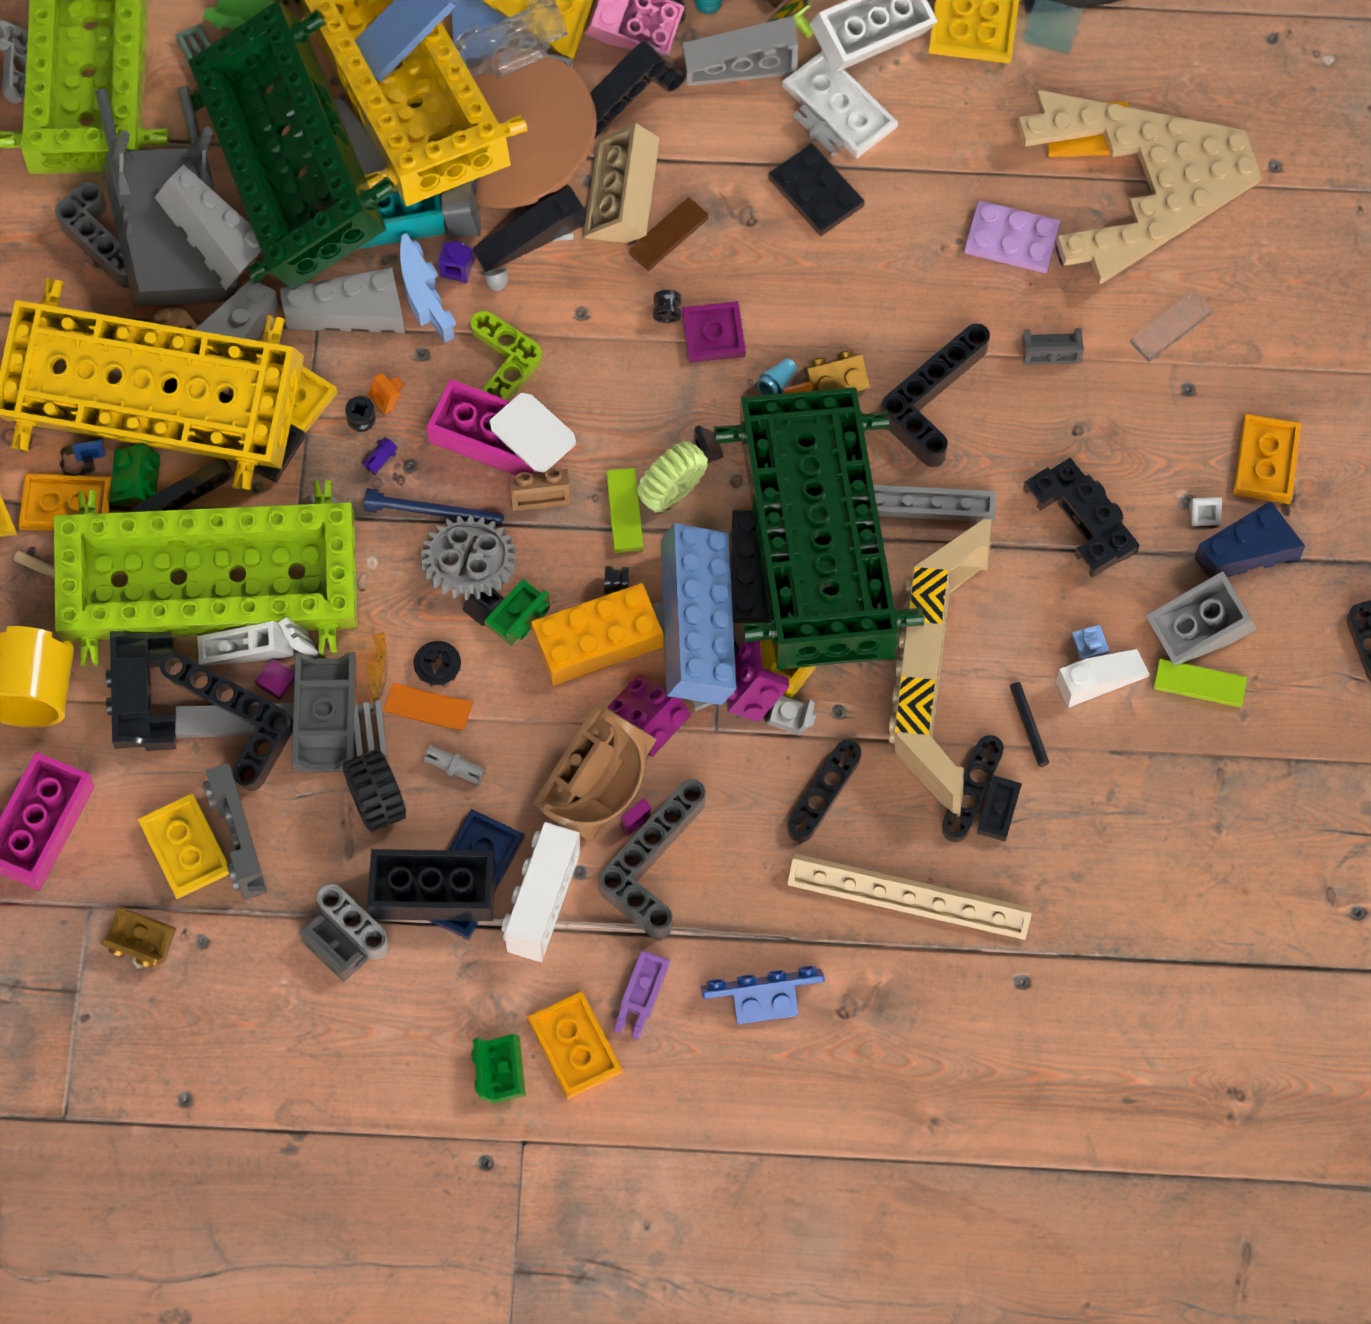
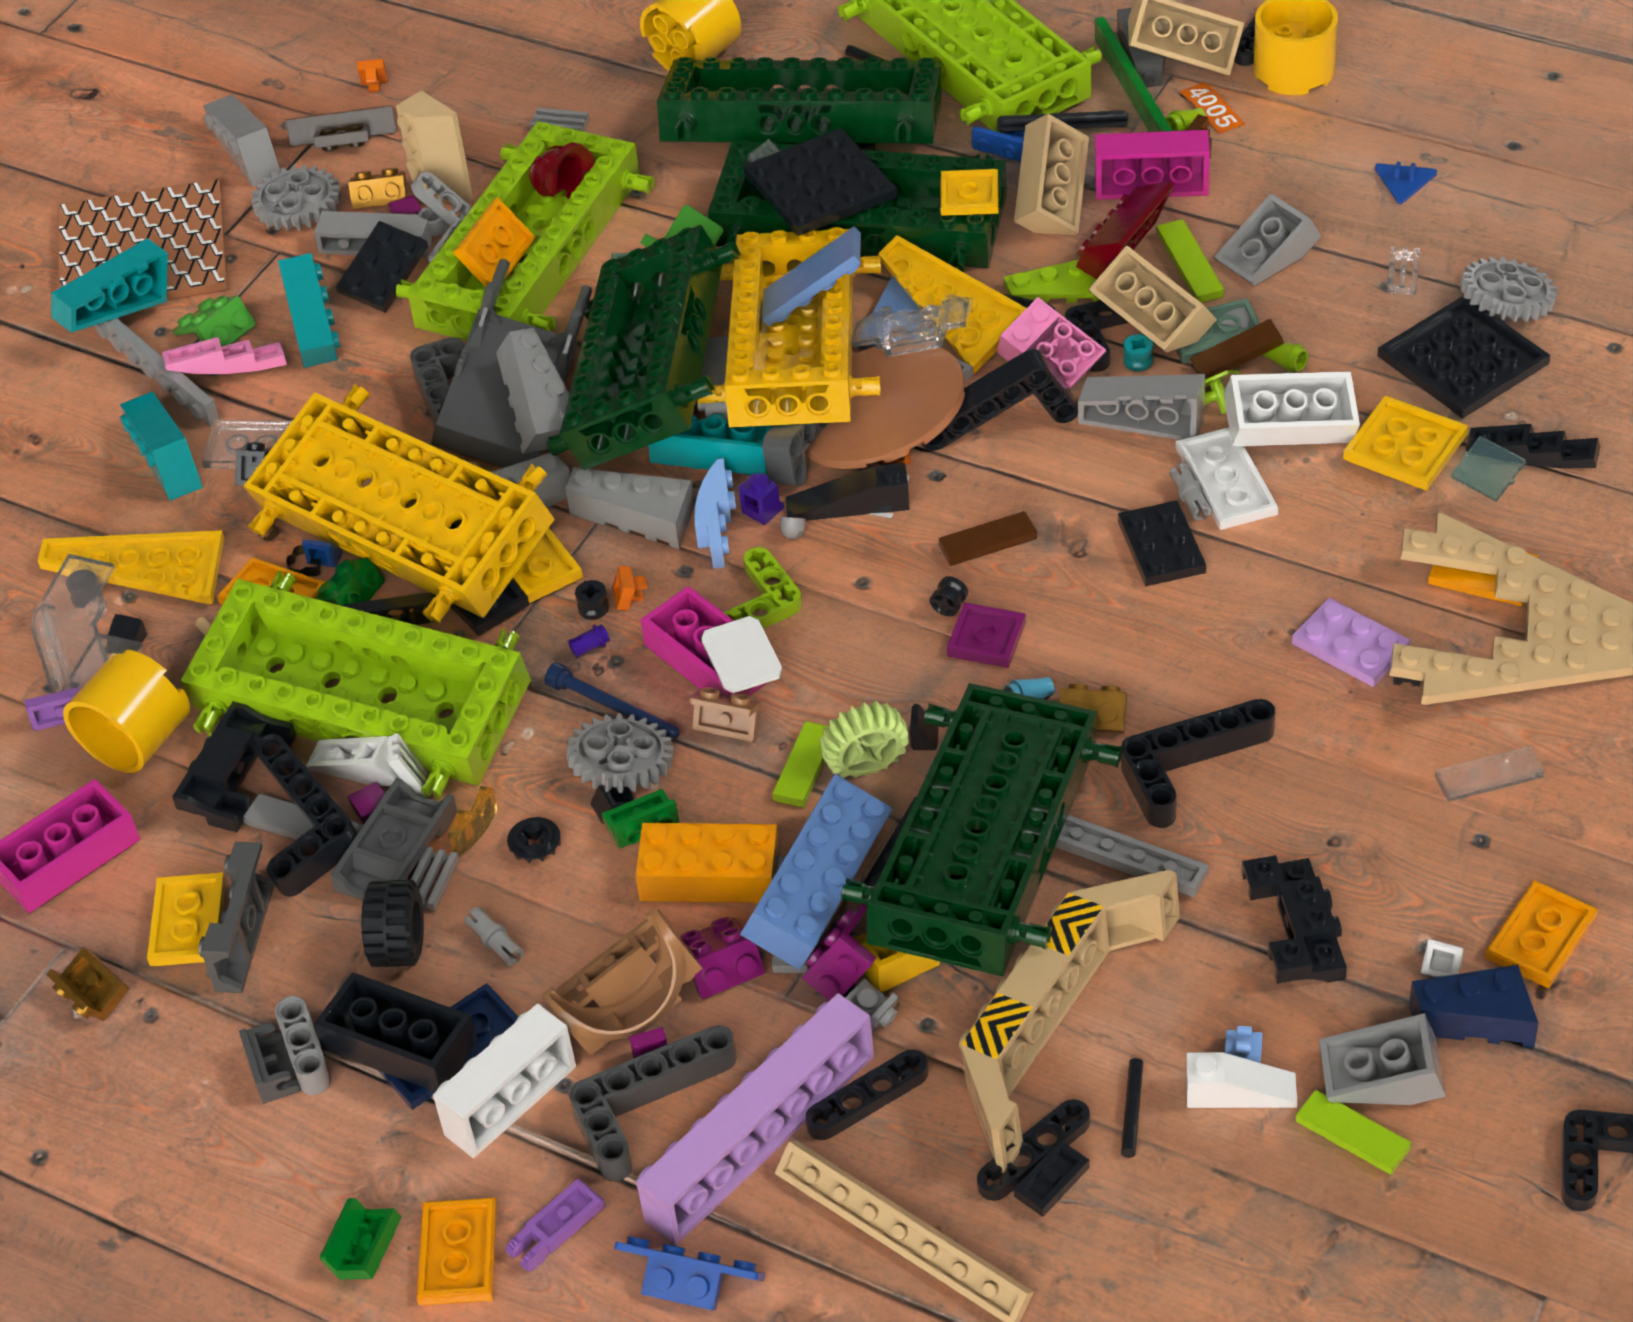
camera: 30 degrees right, 20 degrees down
orange sticker [383,682,474,731] -> none
tan slope [583,123,660,243] -> none
black wheel [604,566,629,595] -> none
dark grey hinge [1022,328,1084,365] -> none
none -> light orange tile [453,197,536,287]
none -> lavender brick [636,993,874,1246]

